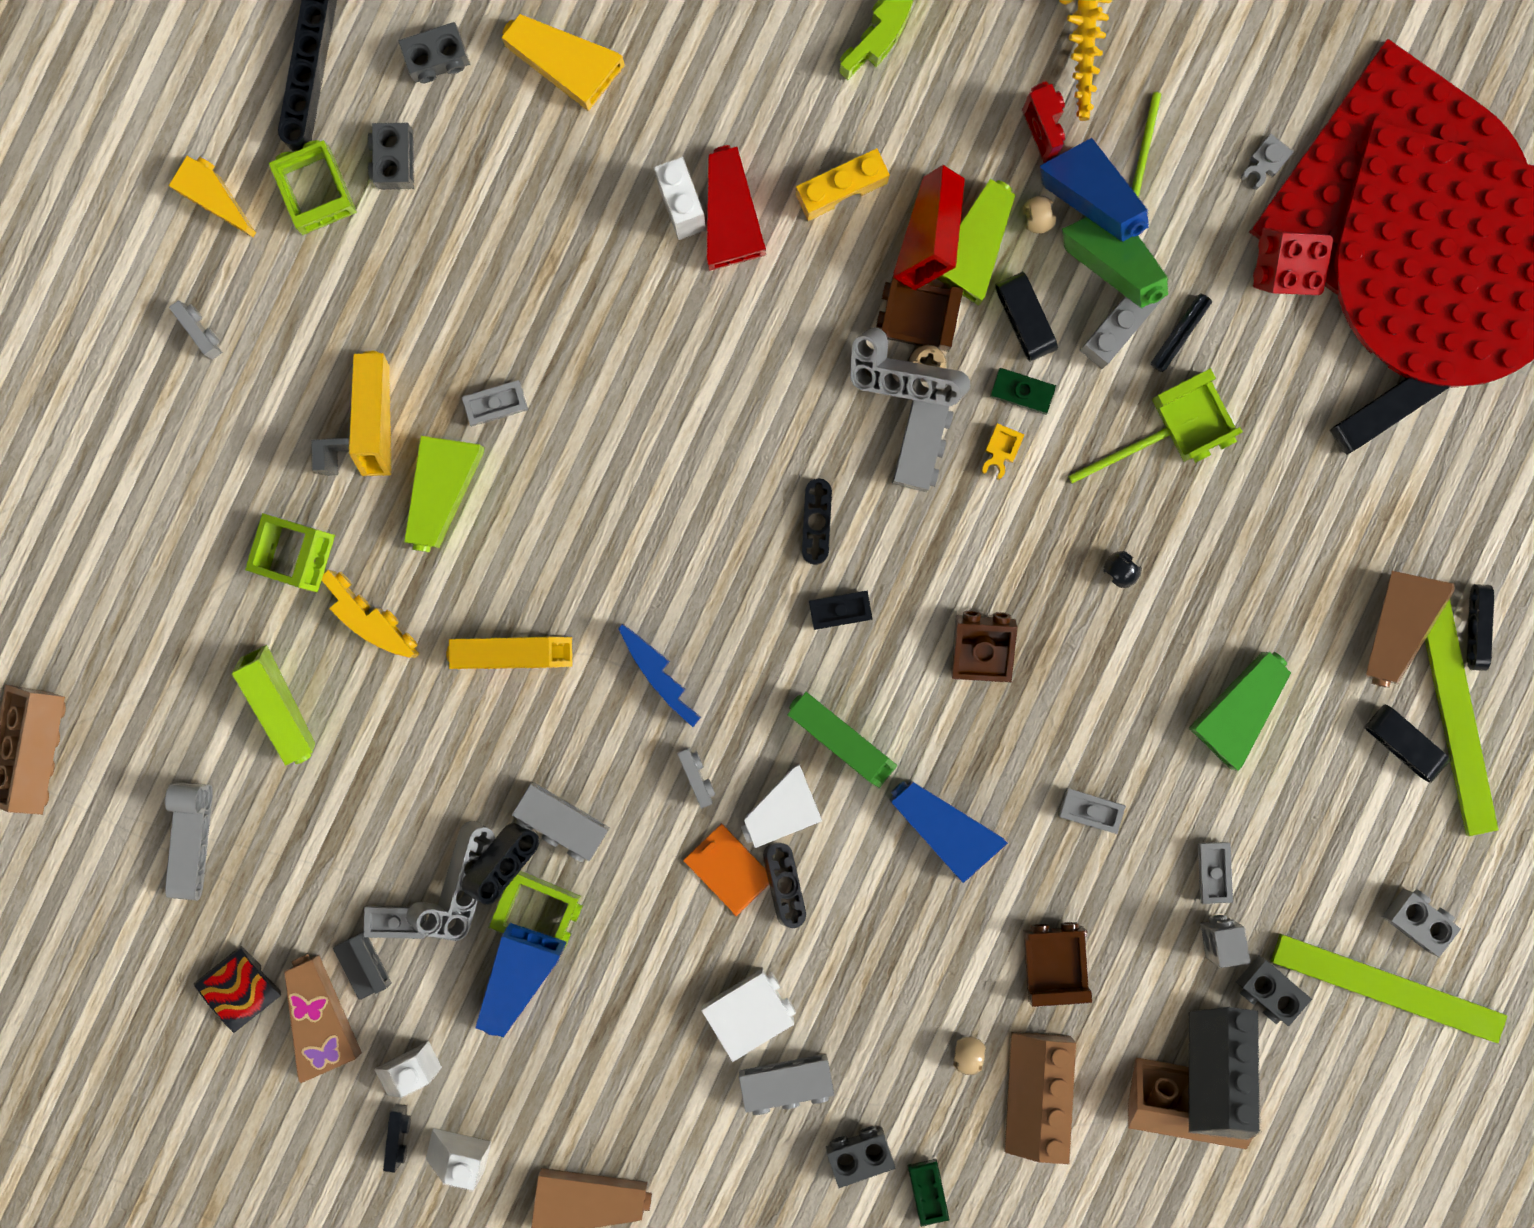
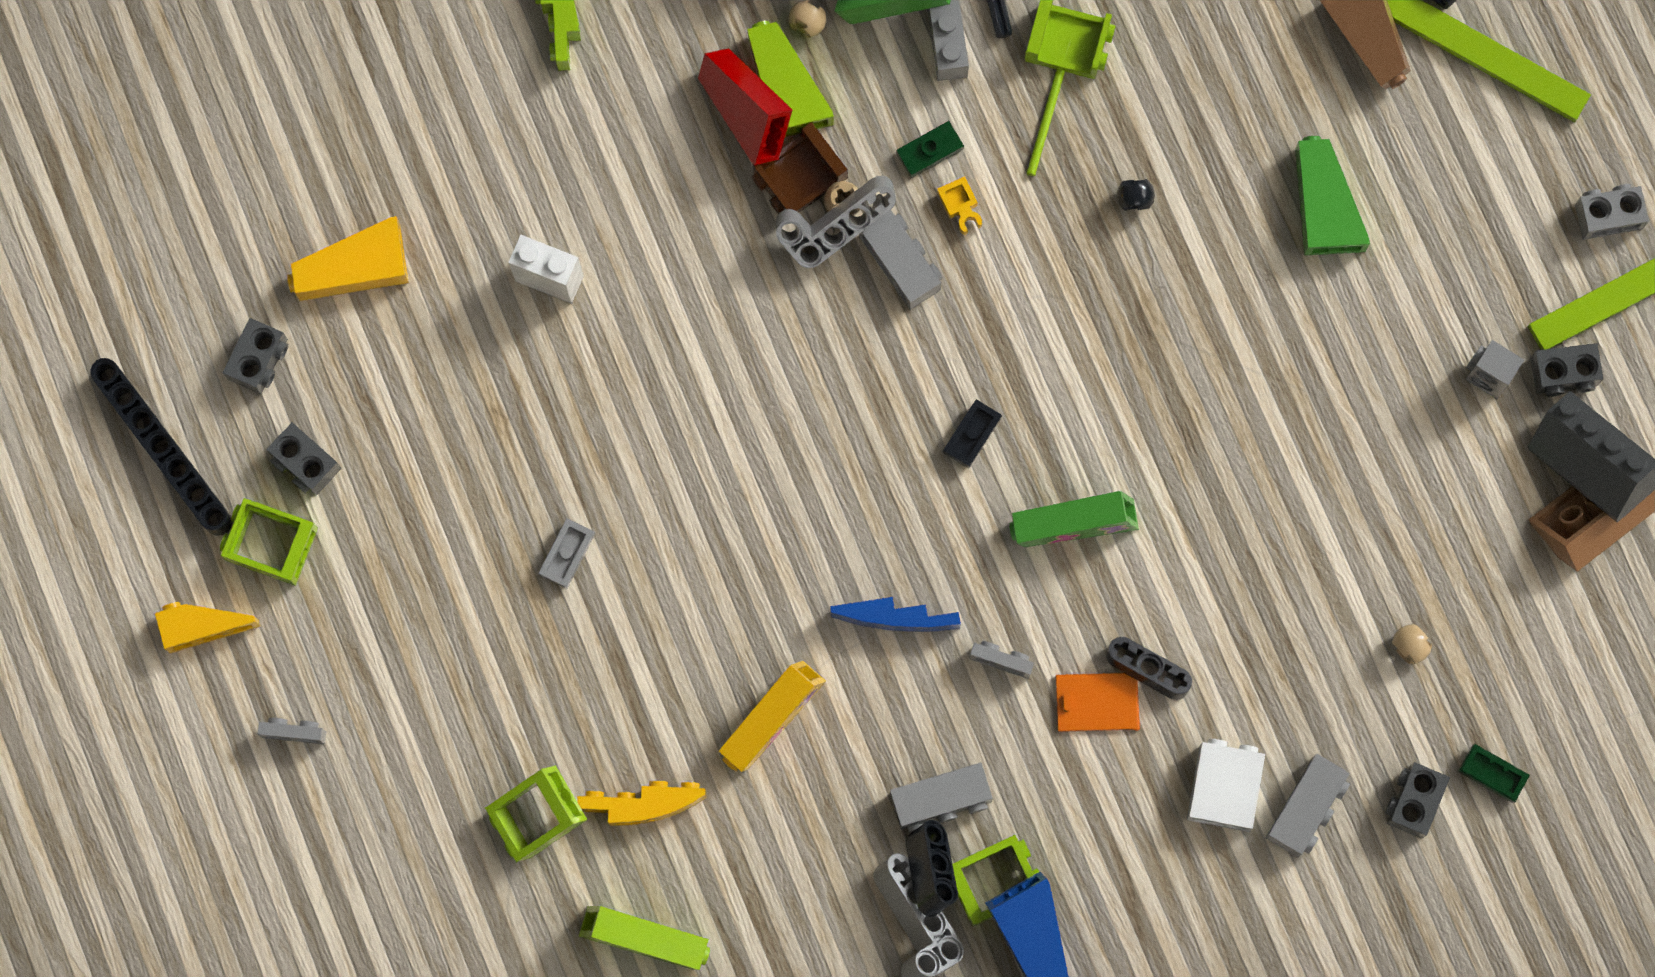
camera: 45 degrees left, 10 degrees down
dark grey panel [311,438,350,476] -> none
yellow slope [349,351,391,476] -> none
lime slope [405,436,484,552] -> none
red slope [707,145,766,271] -> none
white slope [741,764,822,848] -> none
yellow arch [795,148,890,221] -> none
black beam [802,478,832,565] -> none
blue slope [890,780,1008,883] -> none
reddish brown plate [951,610,1018,683] -> none
black beam [995,272,1058,362] -> none
medium nougat slope [1004,1032,1076,1164] -> none
reddish brown panel [1023,922,1092,1007] -> none
light grey plate [1058,788,1126,834] -> none
light grey plate [1198,842,1233,904] -> none
black beam [1364,704,1451,783] -> none

